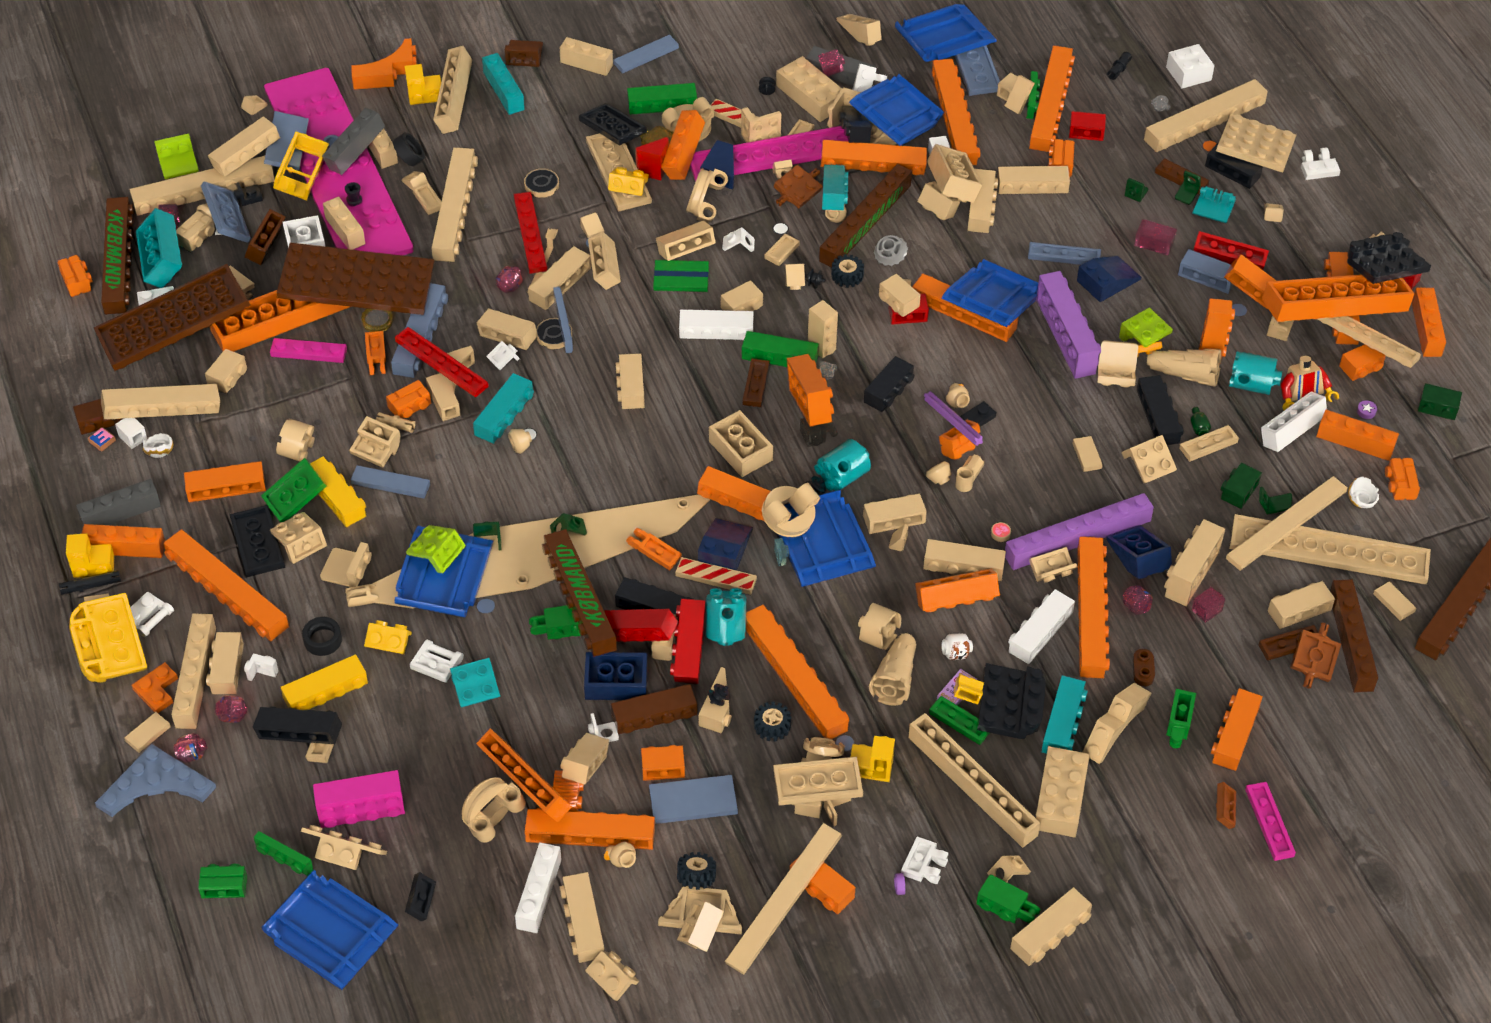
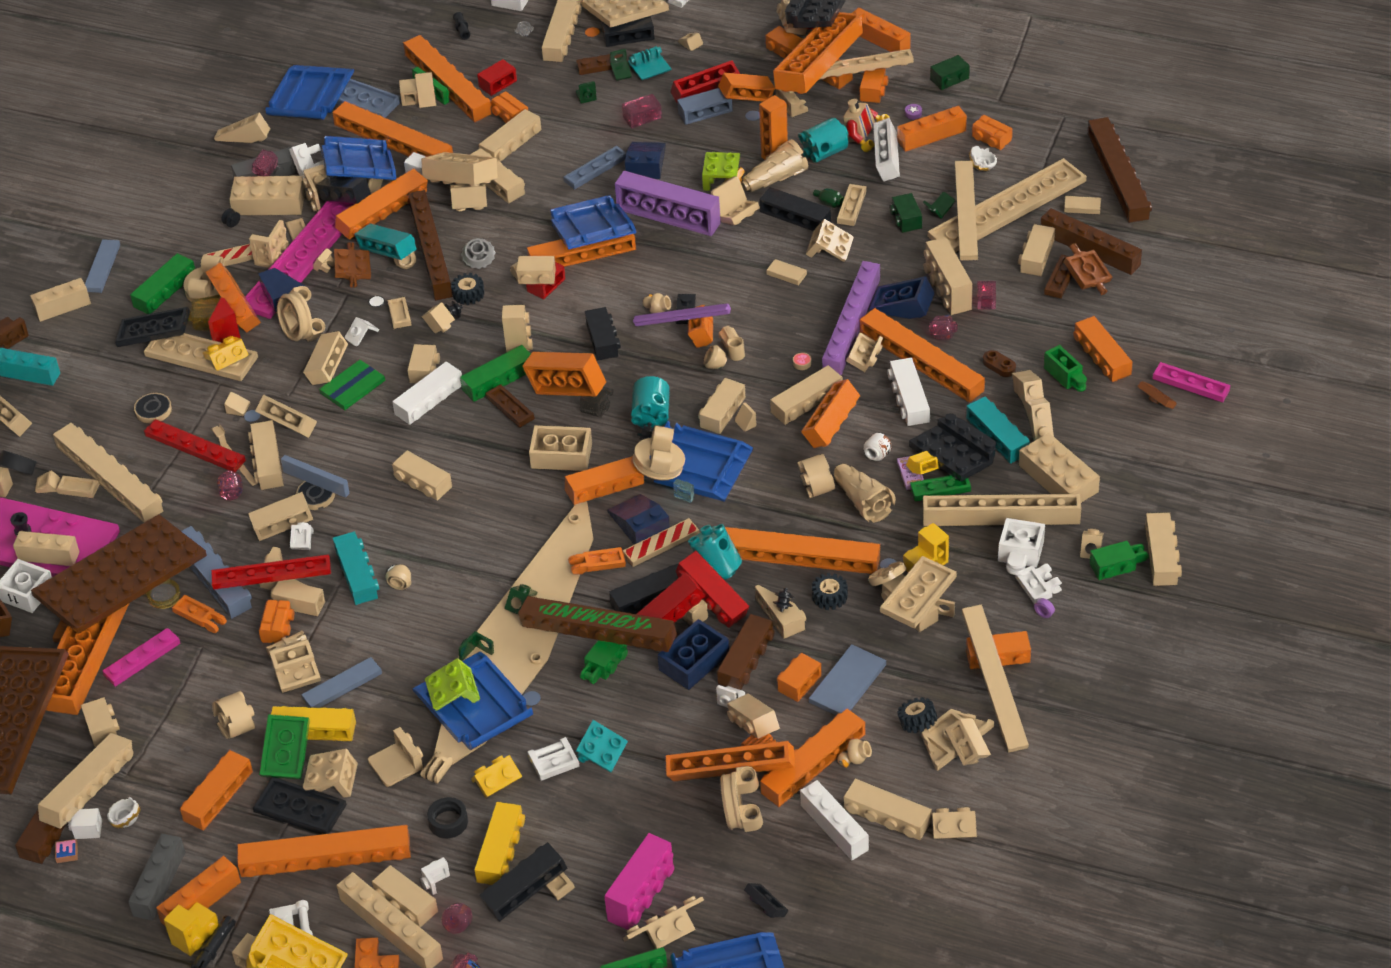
camera: 45 degrees left, 5 degrees down
none -> white brick [998,518,1045,575]

